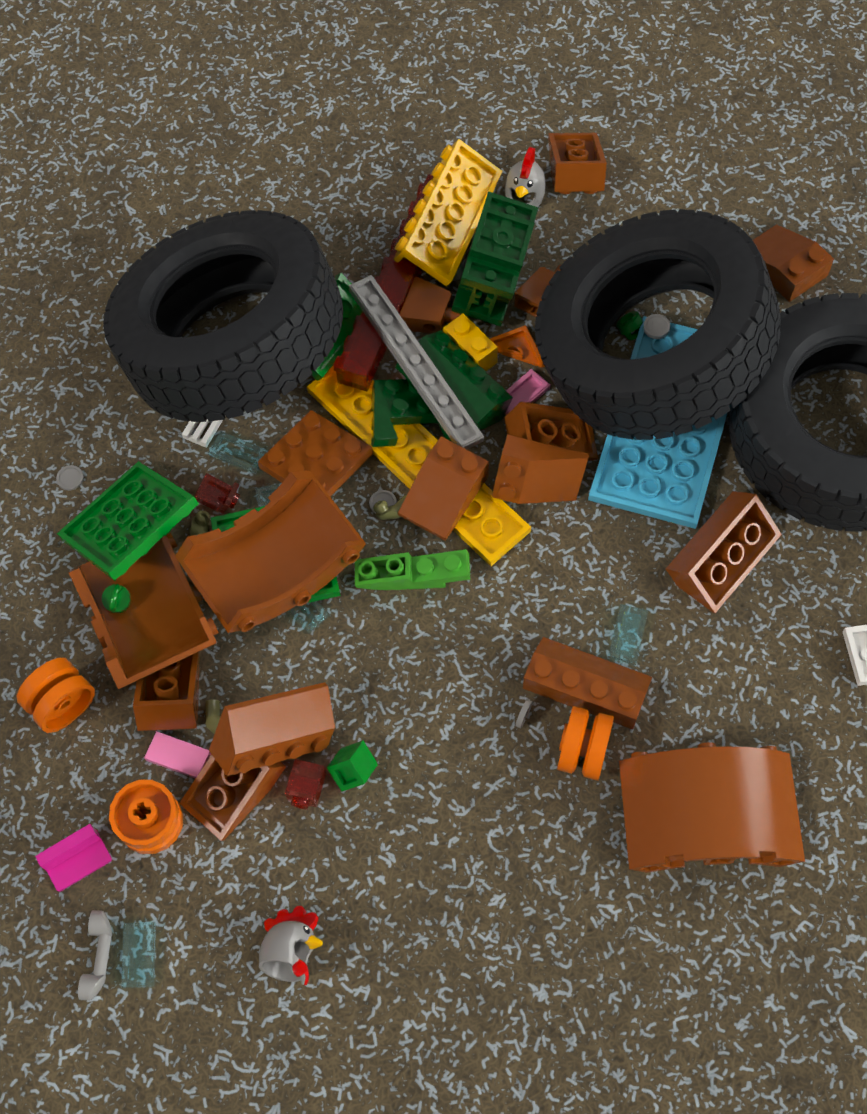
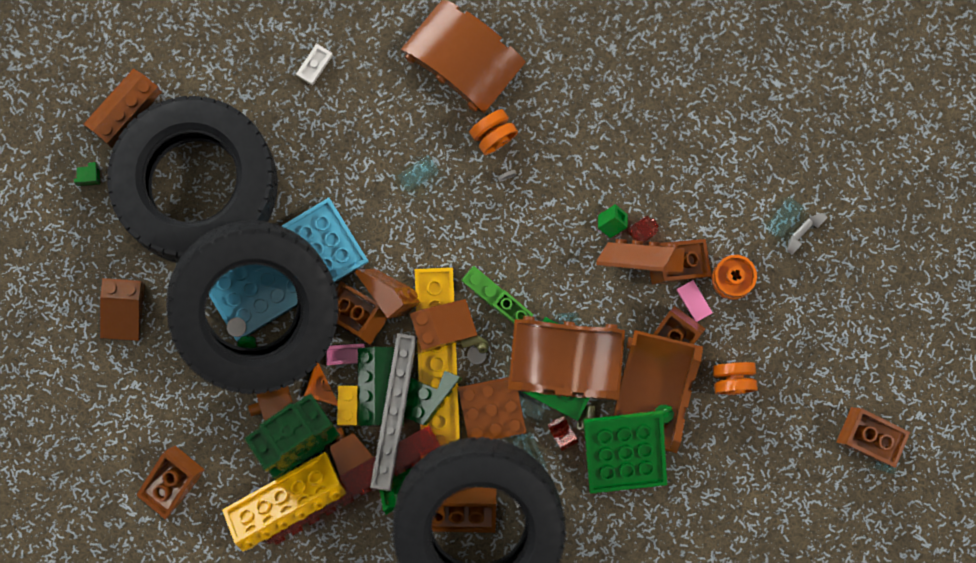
camera: 145 degrees left, 15 degrees up
dark pink panel [35,824,112,892] -> none
light grey piece [56,465,84,491] -> none
olive arm [205,699,221,734] -> none
light grey piece [259,906,323,985] -> none
light grey piece [505,147,546,207] -> none
dark orange slope [523,637,652,730] -> none
dark orange slope [666,491,782,613] -> none

